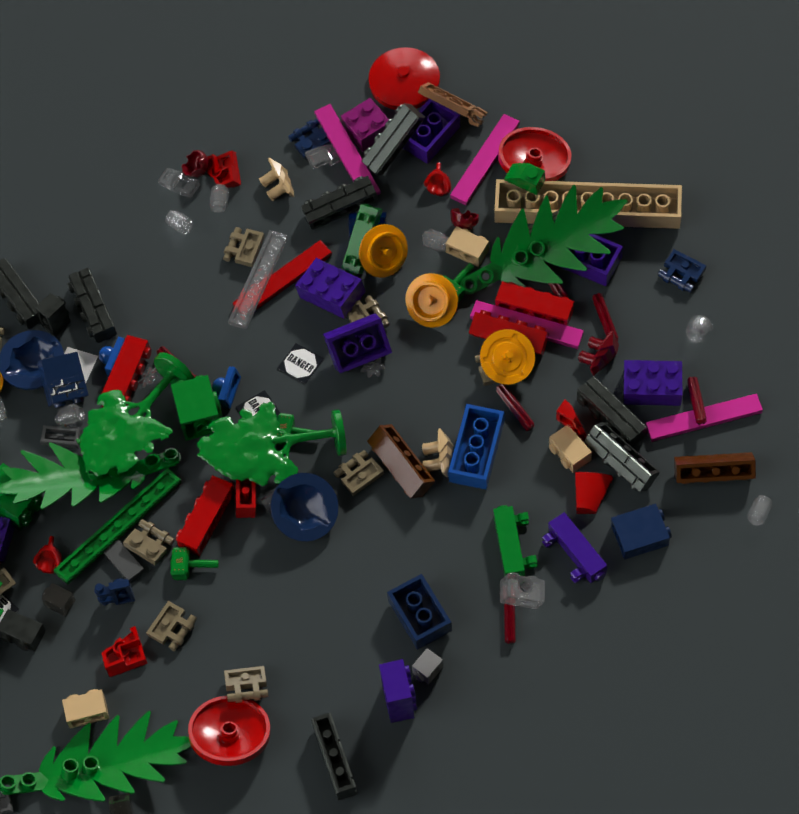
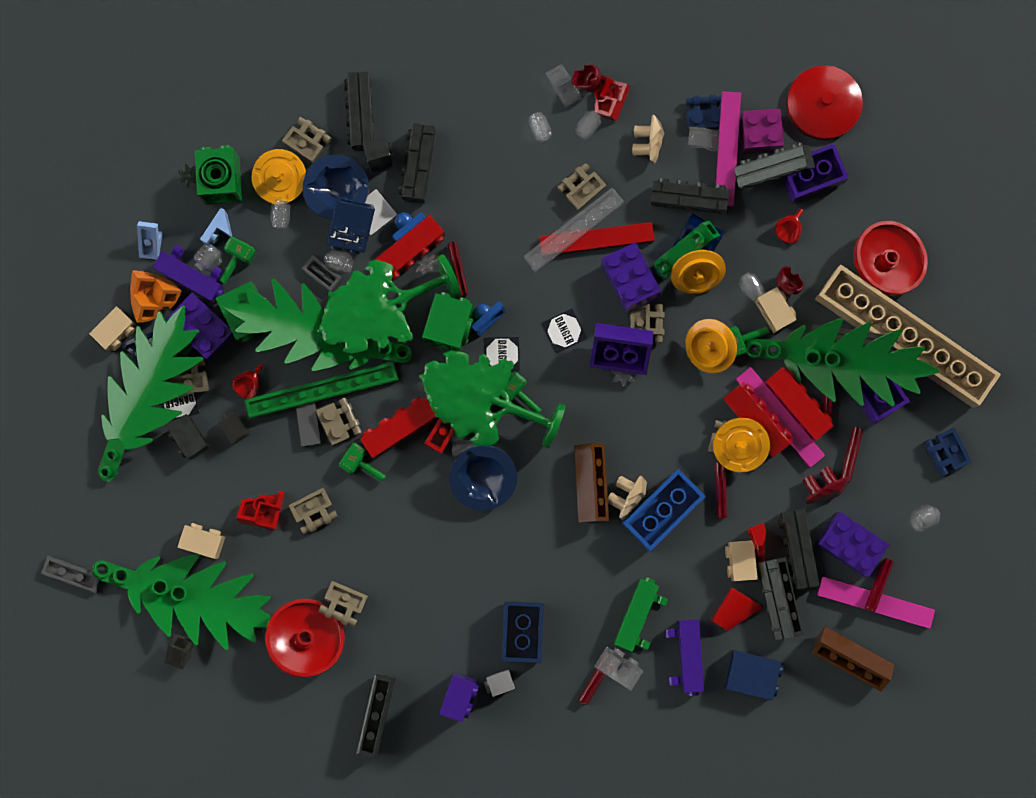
camera: 25 degrees right, 20 degrees up
dark blue plate [94,578,135,606] -> none
dark tan plate [333,450,384,496] -> none
medium nougat tile [418,82,488,127] -> none
dark pink tile [450,114,520,205] -> none
green slope [504,163,546,195] -> none
clear brick [746,495,772,525] -> none

